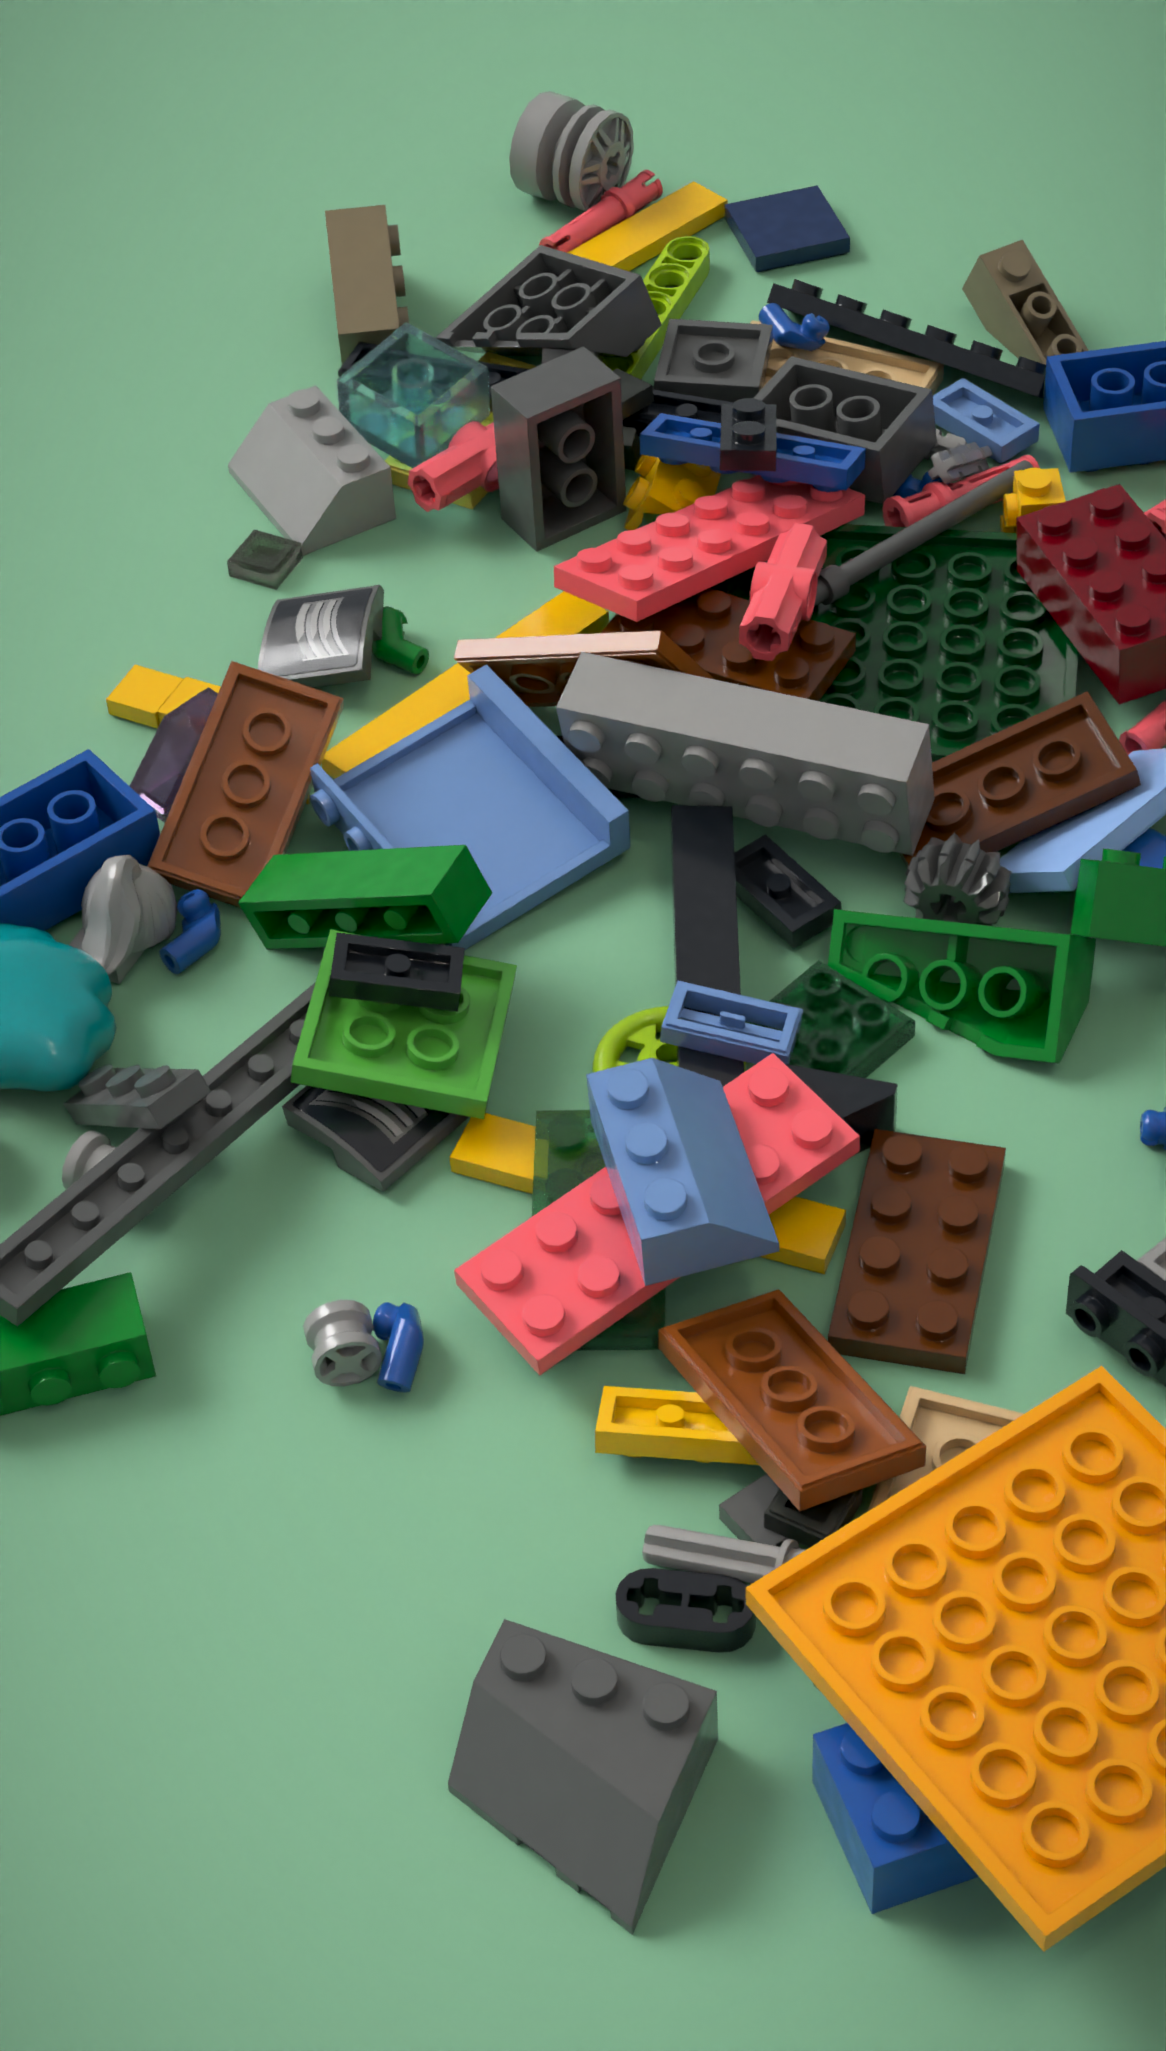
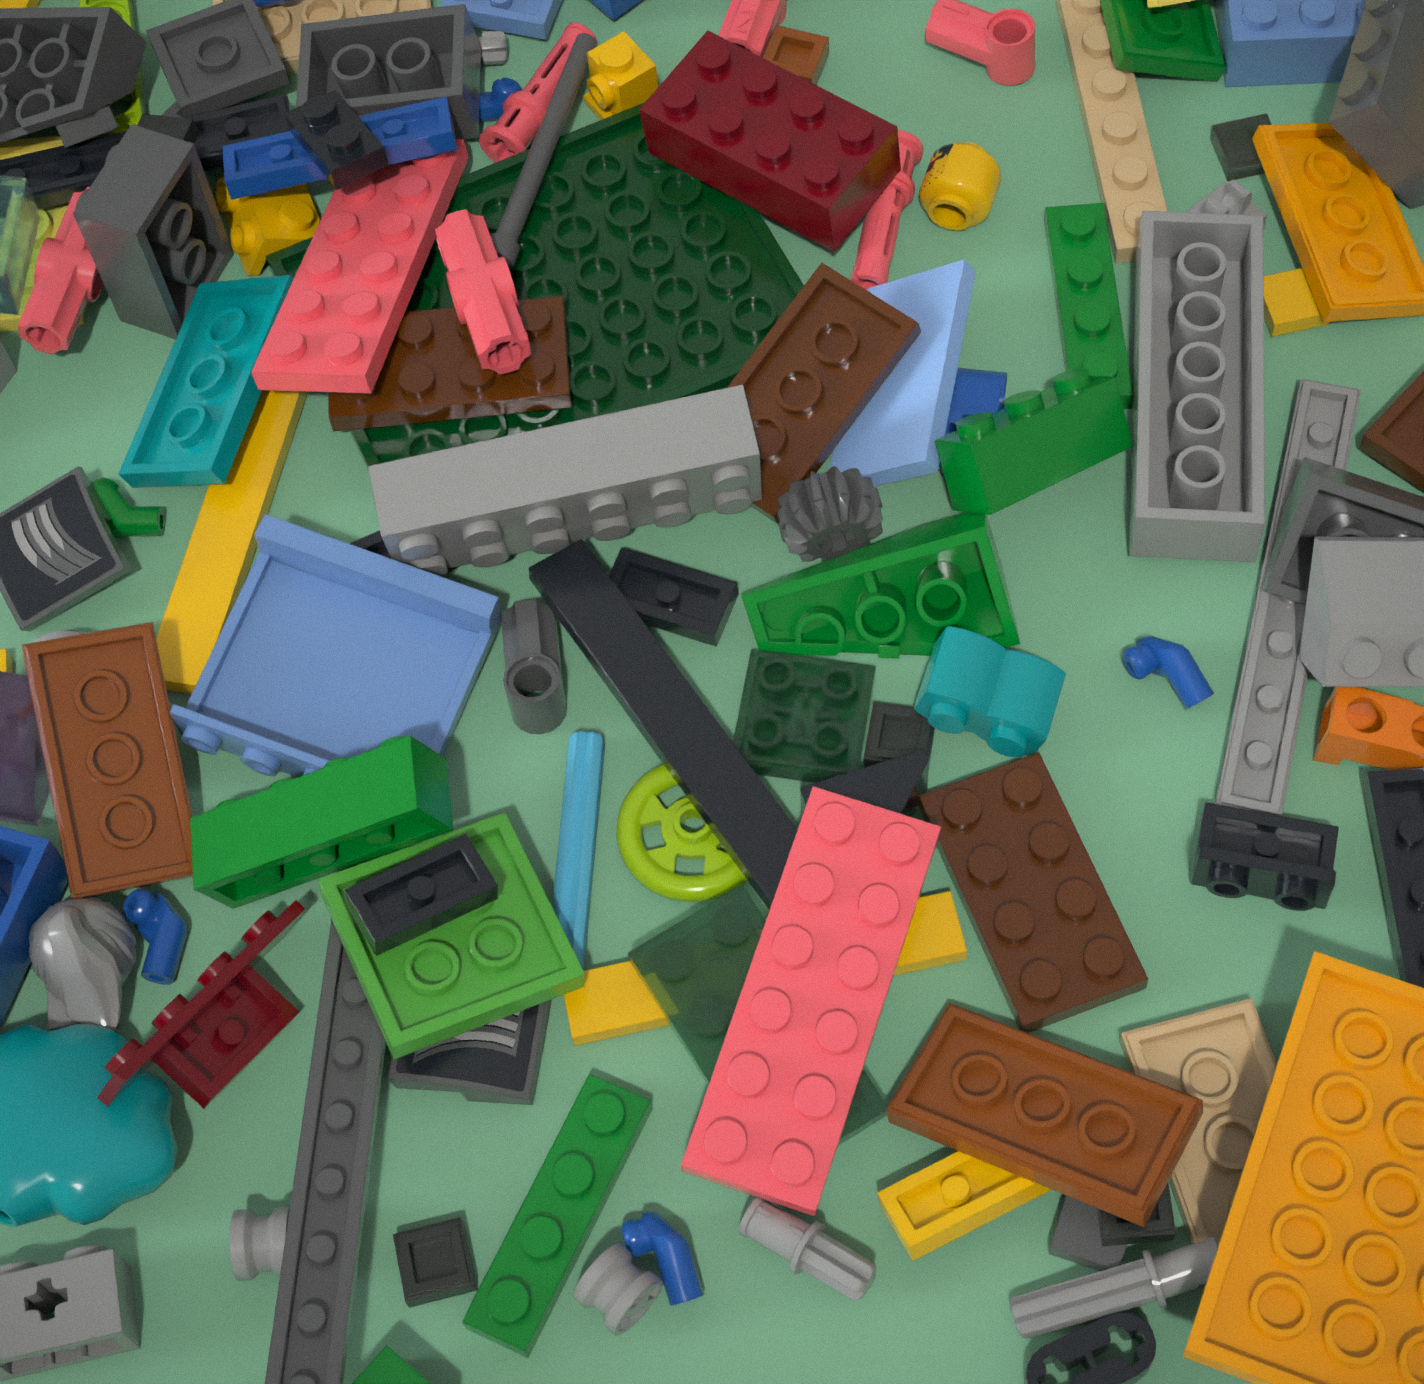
camera: 30 degrees left, 15 degrees up
dark grey plate [63,1064,211,1129] -> none
dark orange tile [454,630,714,707] -> none
medium blue slope [586,1058,779,1286] -> none
medium blue tile [660,981,803,1065] -> none
light grey axle [928,442,992,484] -> none
none -> dark red bracket [97,900,305,1109]
none -> teal plate [118,275,294,488]
none -> pearl dark grey tile [393,1217,478,1308]
none -> green plate [462,1074,653,1358]
none -> dark grey piece [501,599,567,734]
none -> medium azure axle [552,731,605,969]
none -> light grey axle [739,1197,876,1300]
none -> pearl dark grey tile [864,702,935,771]
none -> teal brick [914,626,1066,757]

